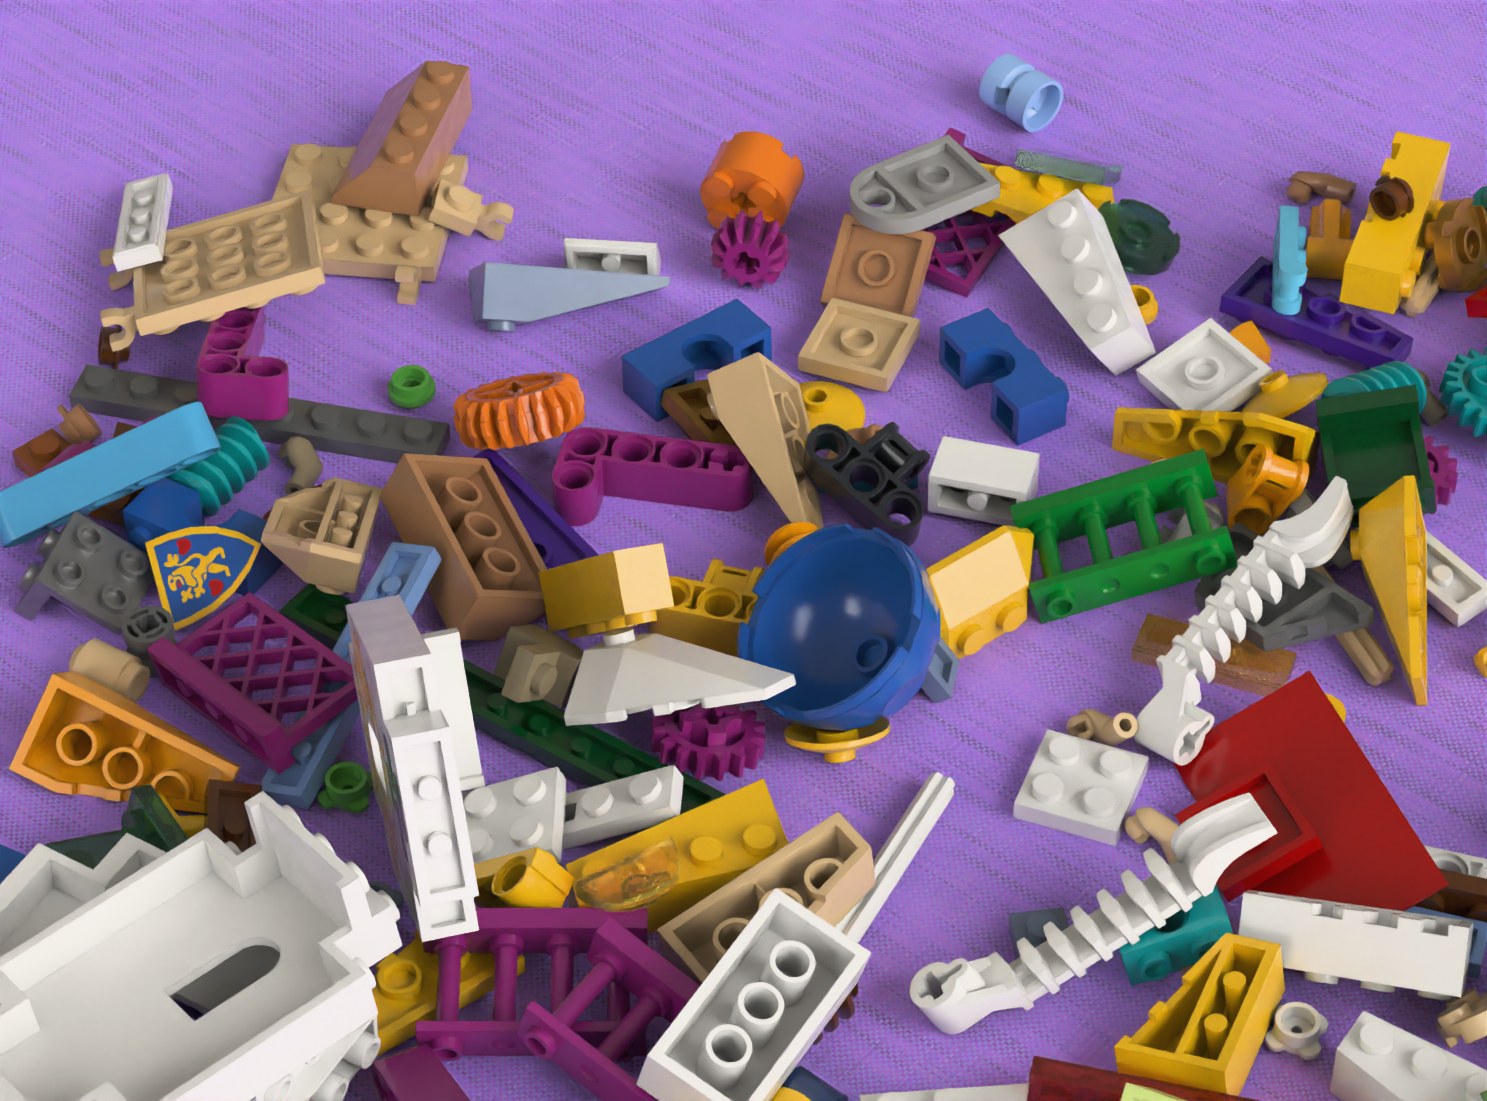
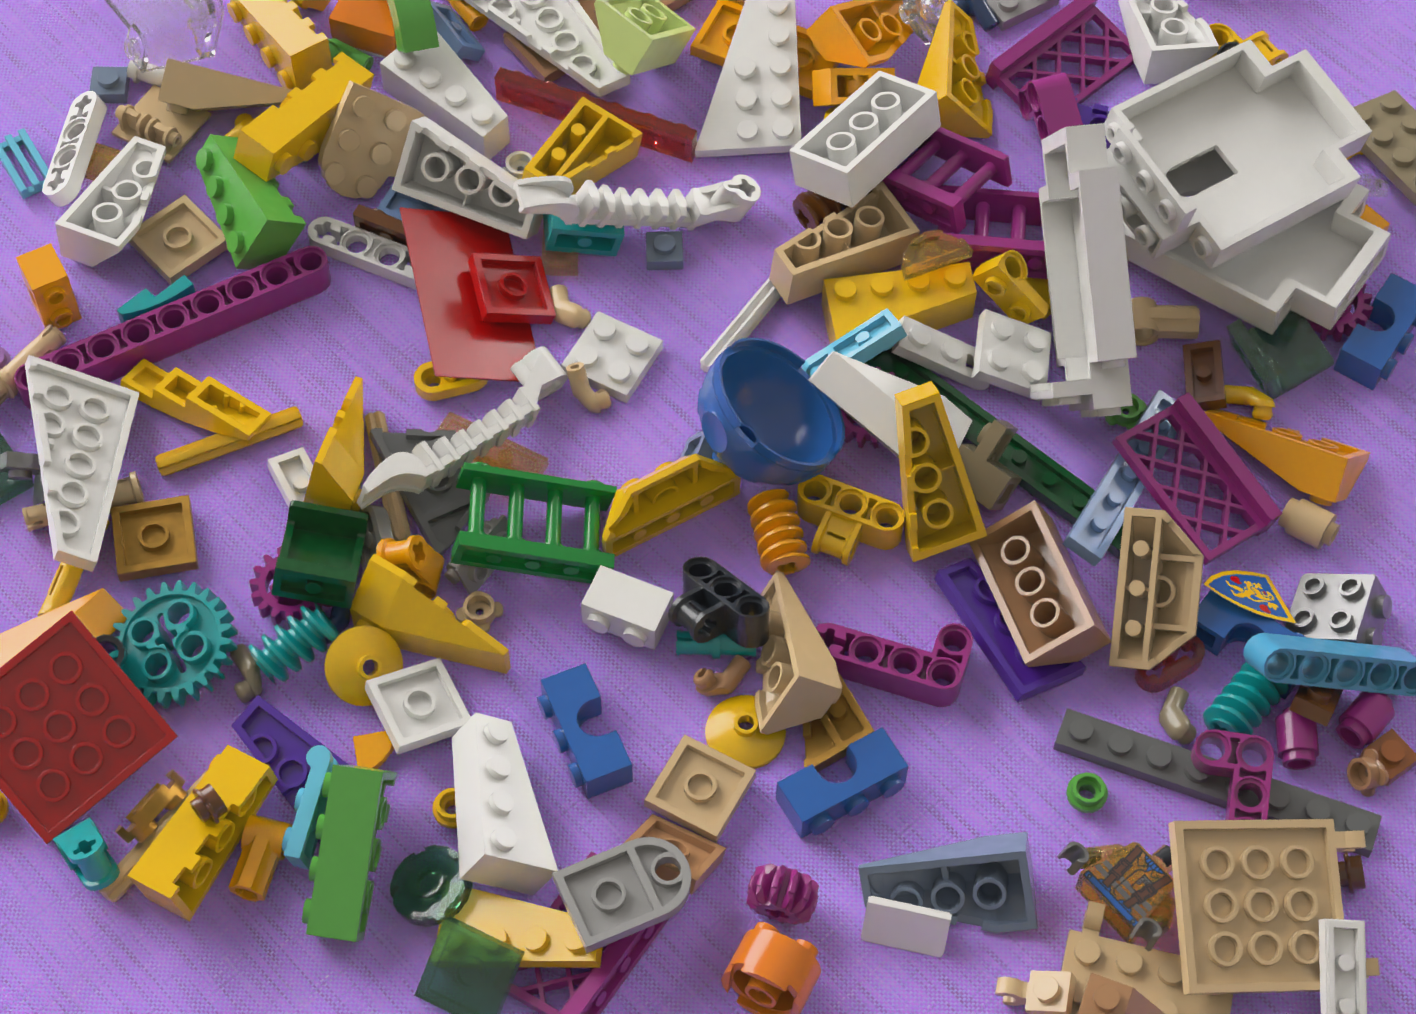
camera: 175 degrees left, 15 degrees up
dark grey wheel [121,606,177,678] -> none
orange gear [453,371,585,450] -> none
medium nougat arm [1287,171,1356,205] -> none
none -> bright green wedge [302,765,397,942]
none -> medium azure plate [802,308,907,377]
none -> torso [1057,842,1176,951]

